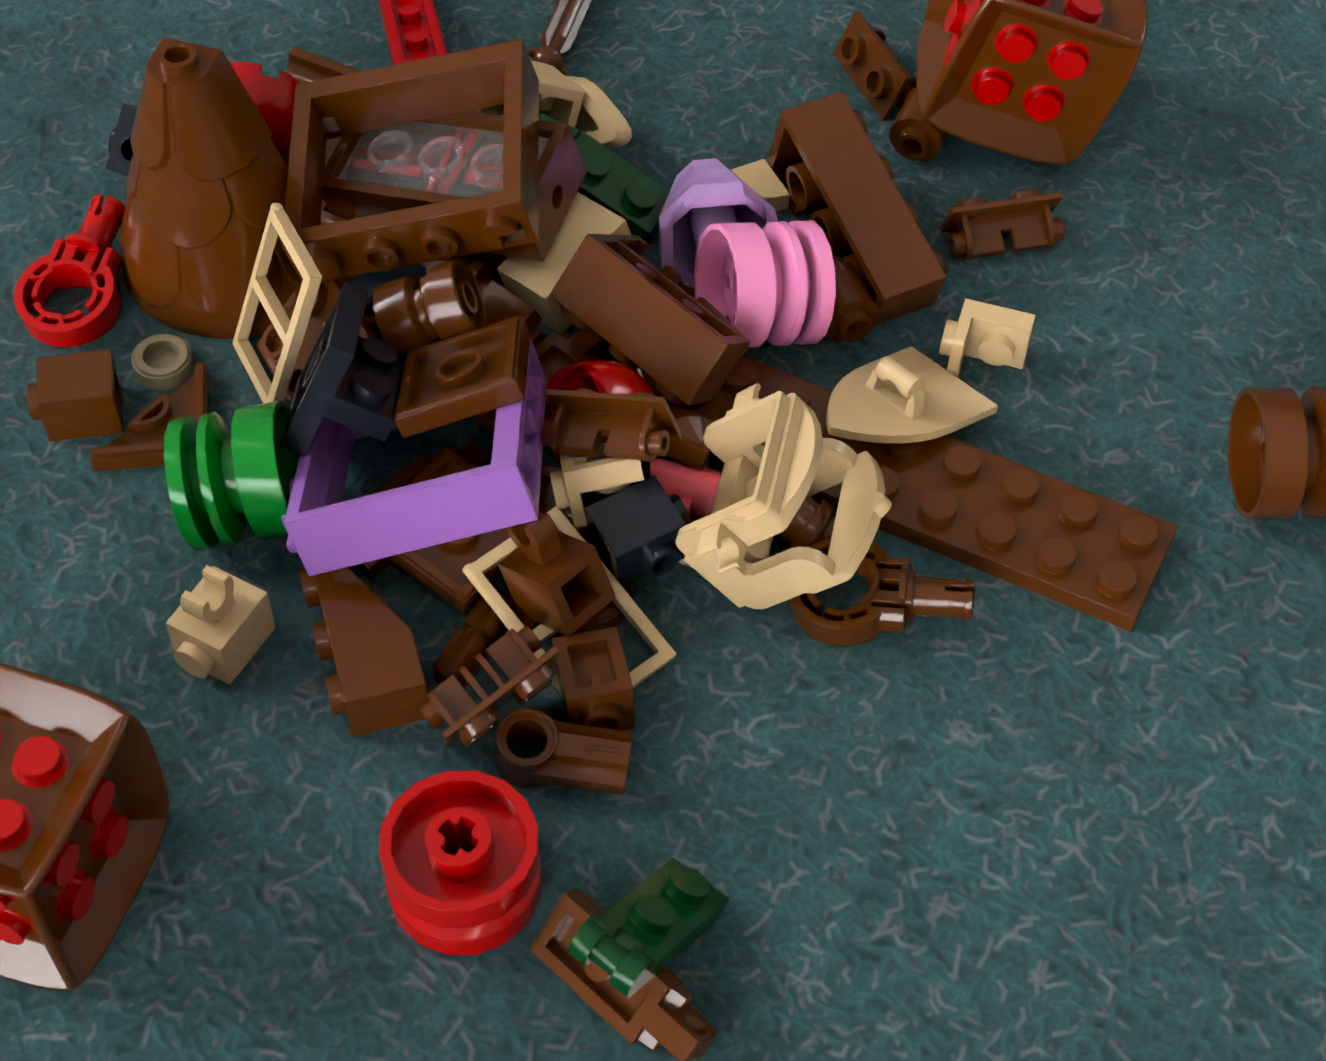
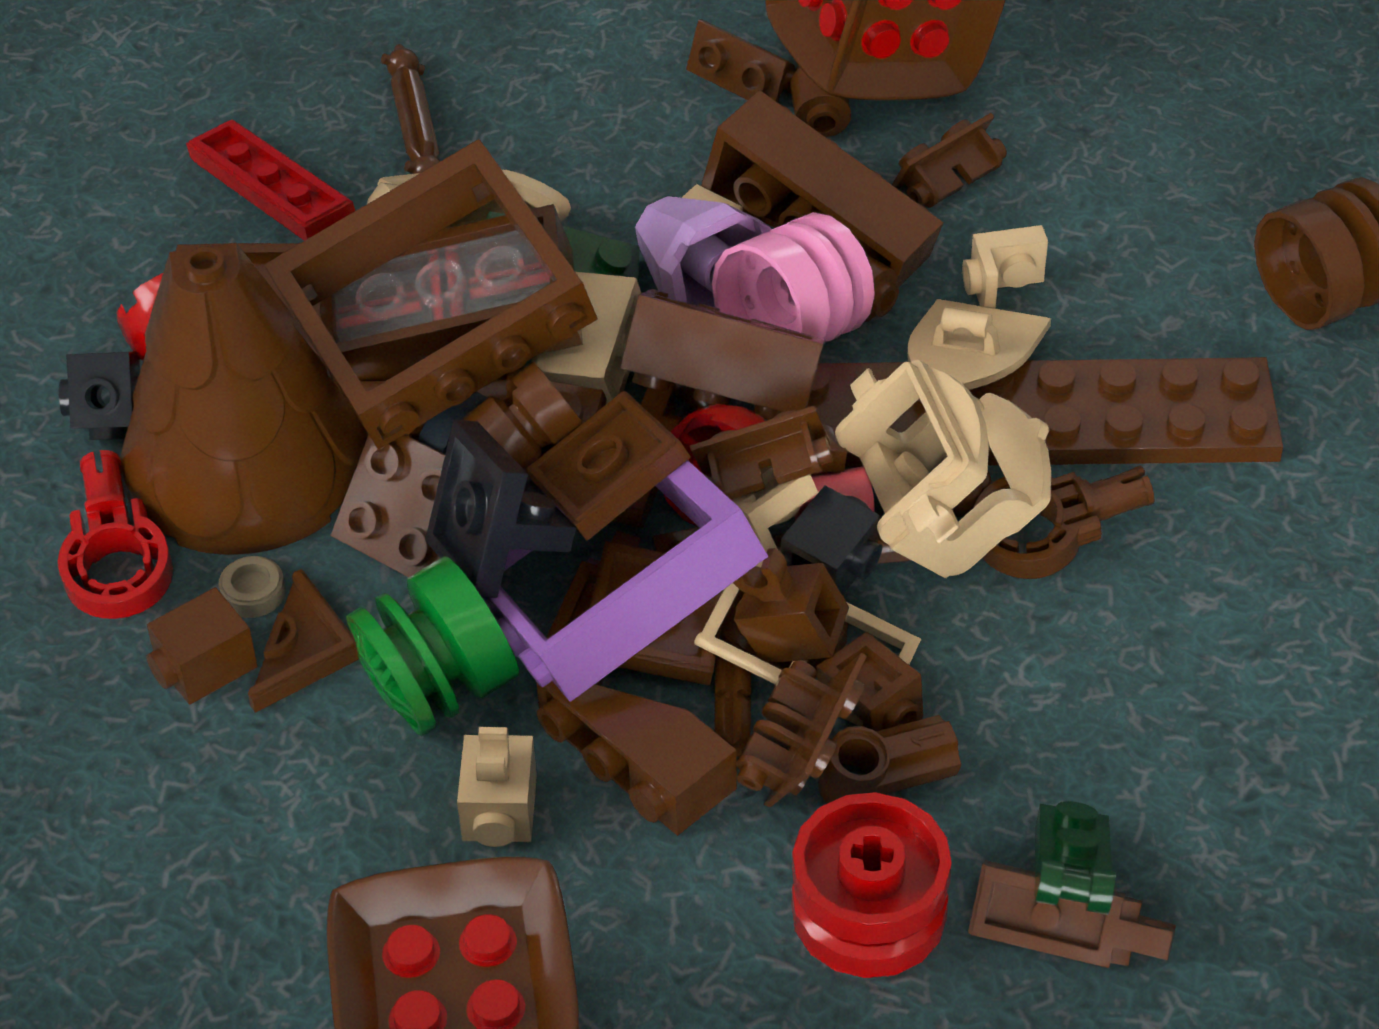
camera: 25 degrees left, 5 degrees down
tan window [232,203,322,403] -> none

